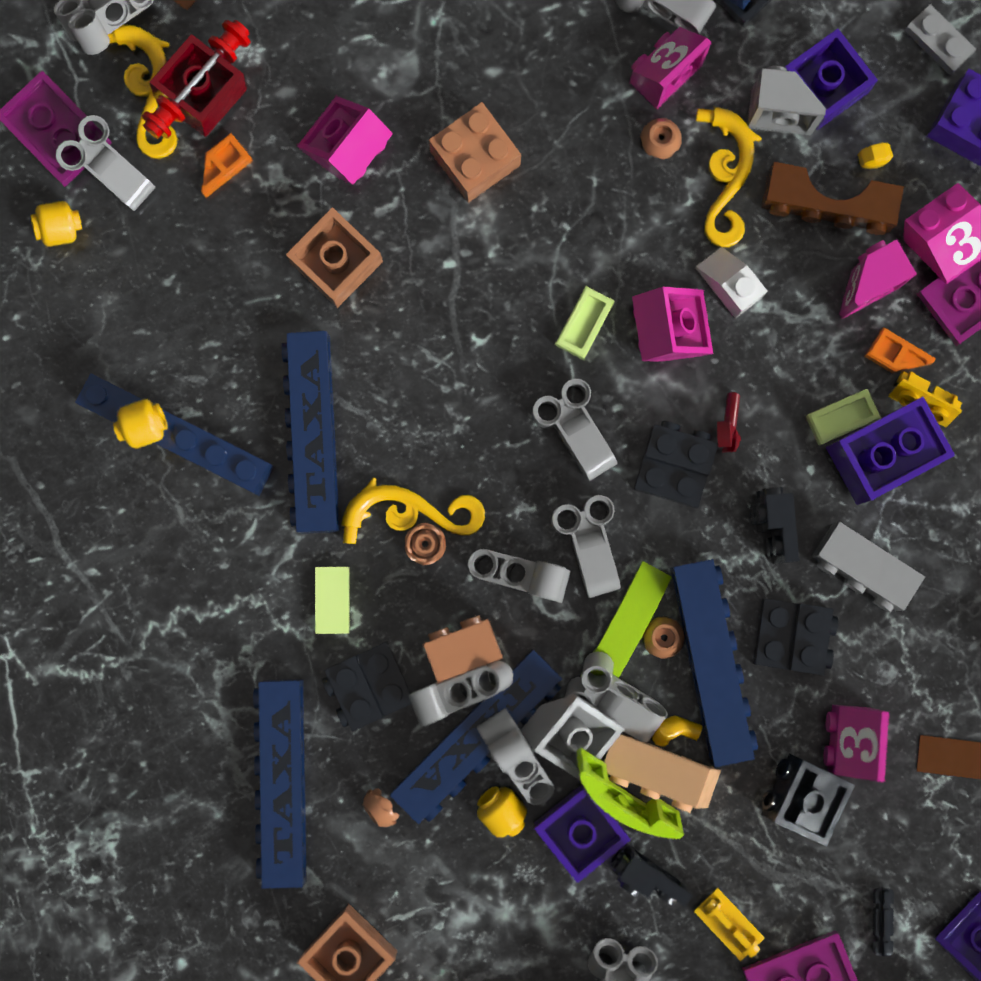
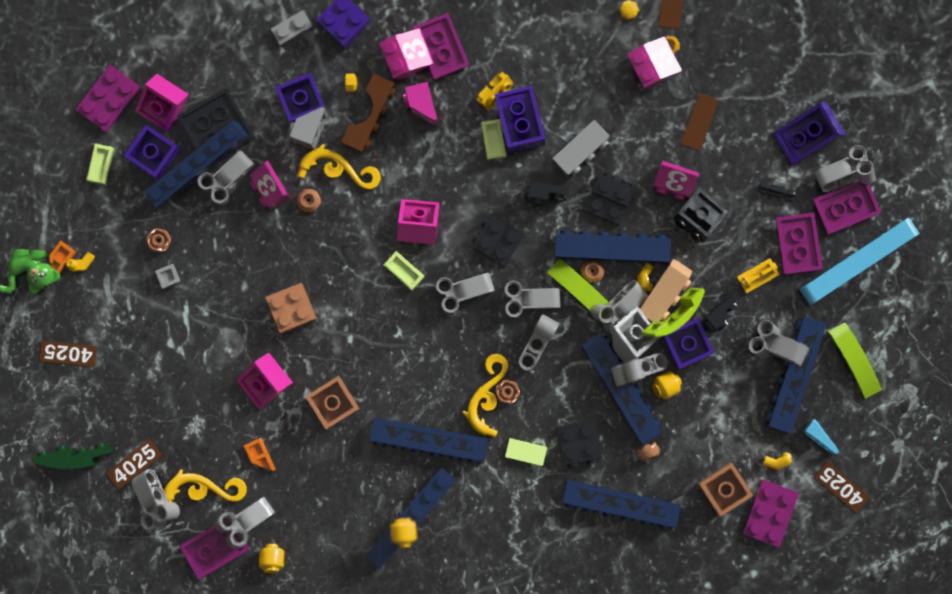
camera: 75 degrees left, 0 degrees up
dark red brick [142,20,251,139] -> none
light grey piece [408,660,513,727] -> none
nougat brick [424,615,502,683] -> none
white slope [695,247,768,319] -> none
dark red bar [717,392,741,453] -> none
orange tile [864,327,936,373] -> none

